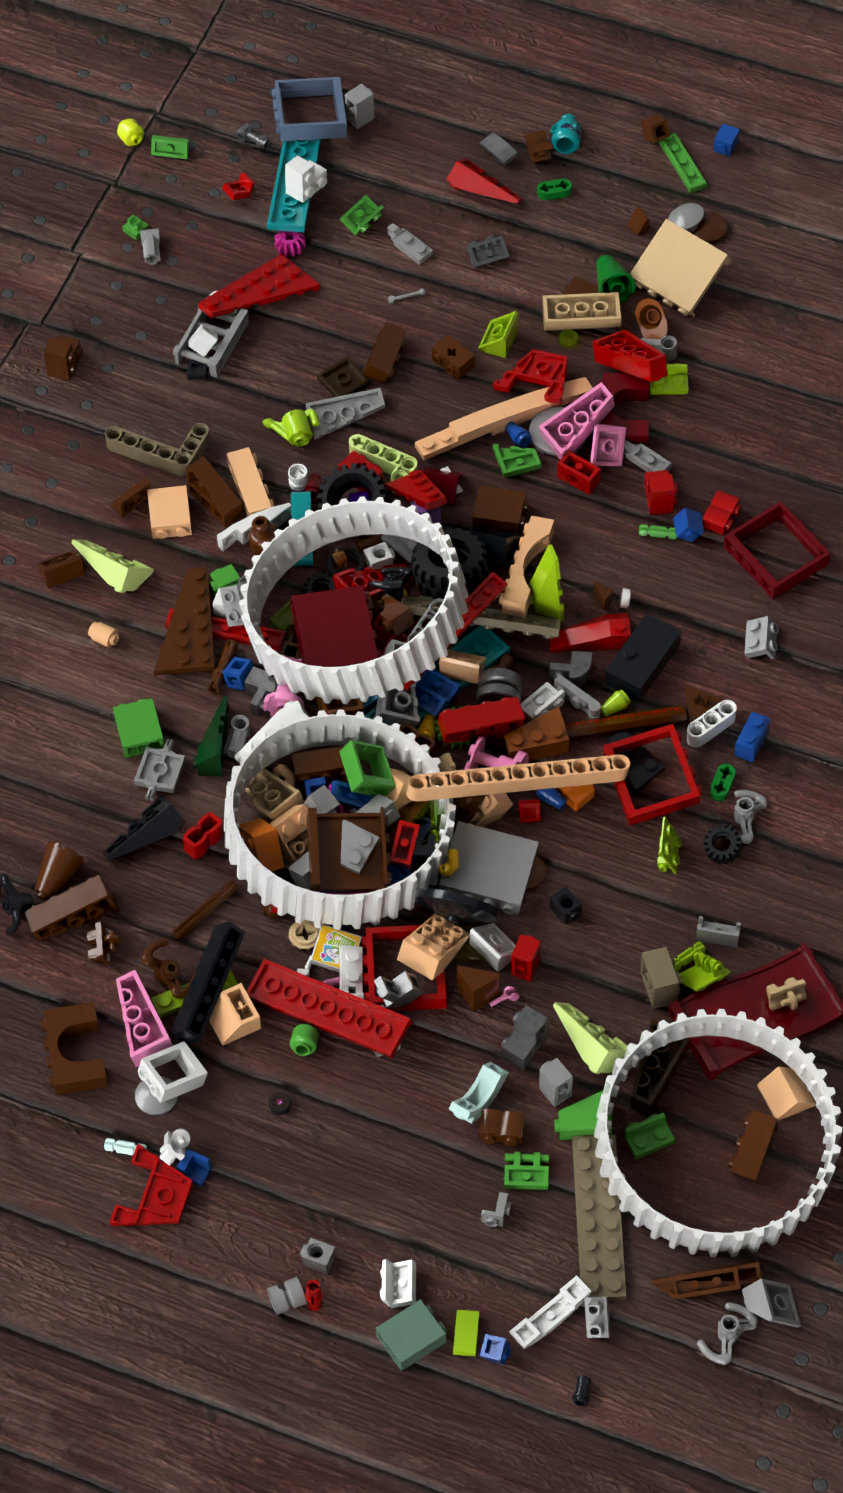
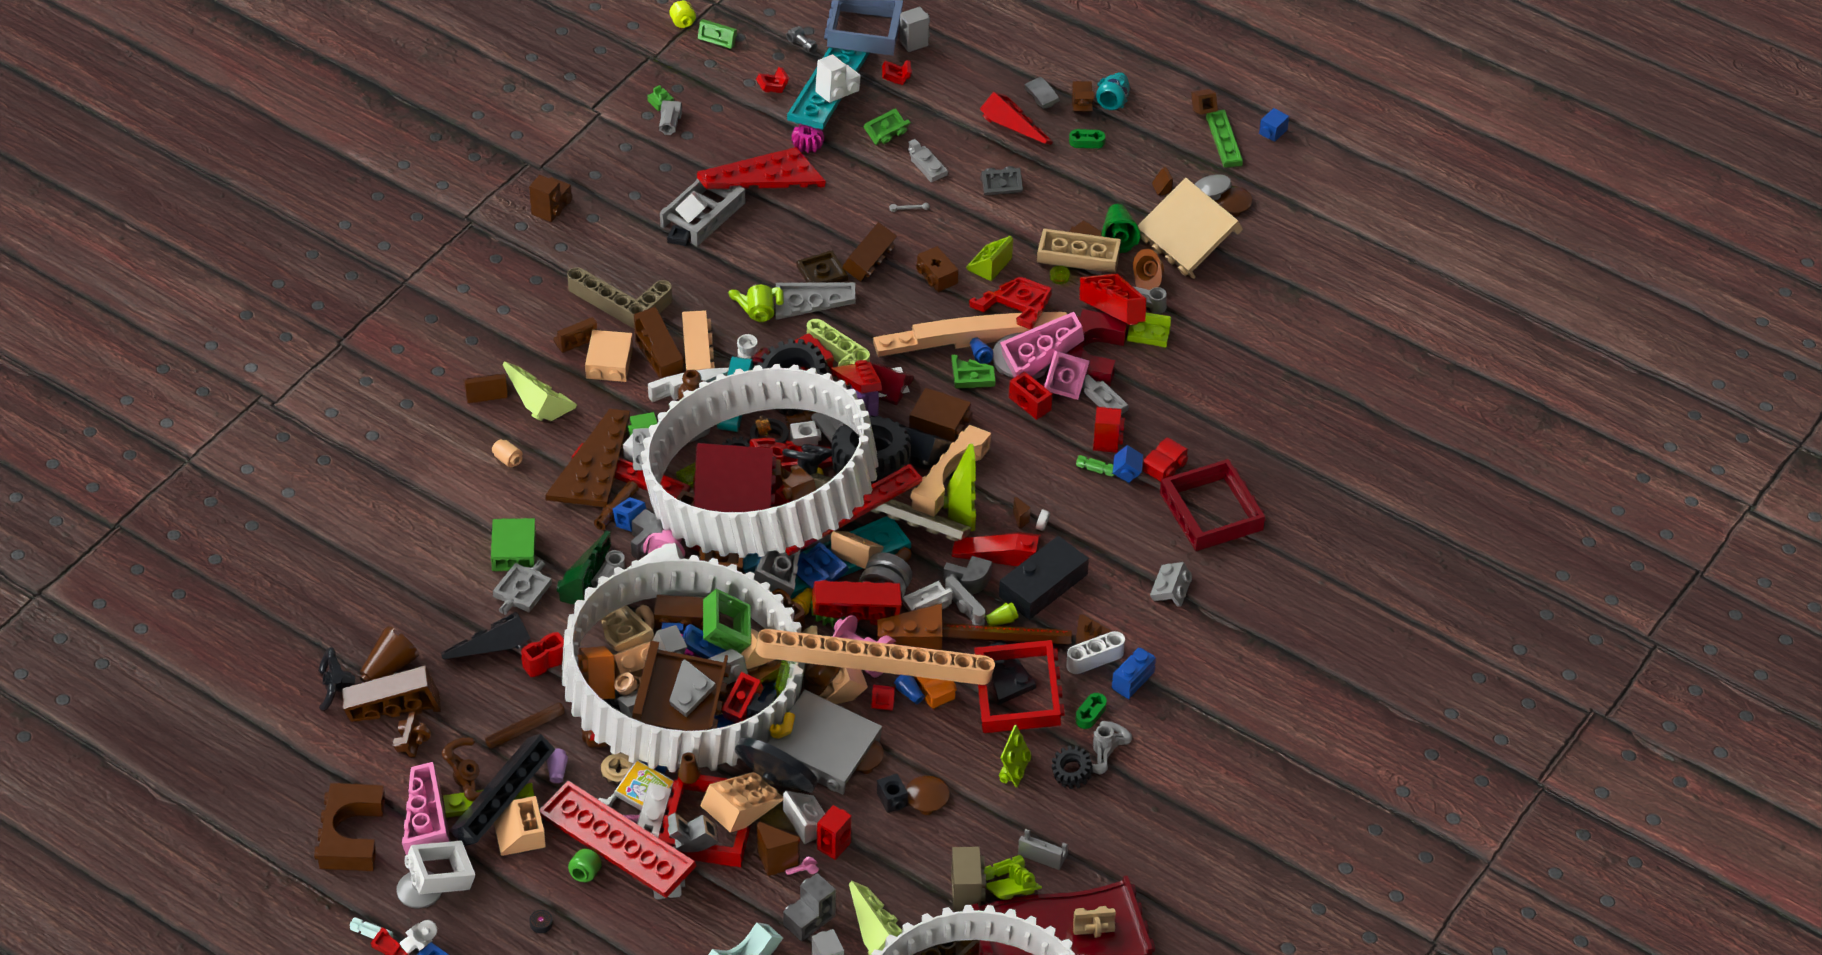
camera: 10 degrees right, 10 degrees down
none -> lavender cone [546,749,568,783]
none -> light nougat tile [614,672,637,695]
none -> reddish brown cone [678,752,700,784]
none -> red bracket [882,60,912,85]
none -> reddish brown dish [906,776,949,815]

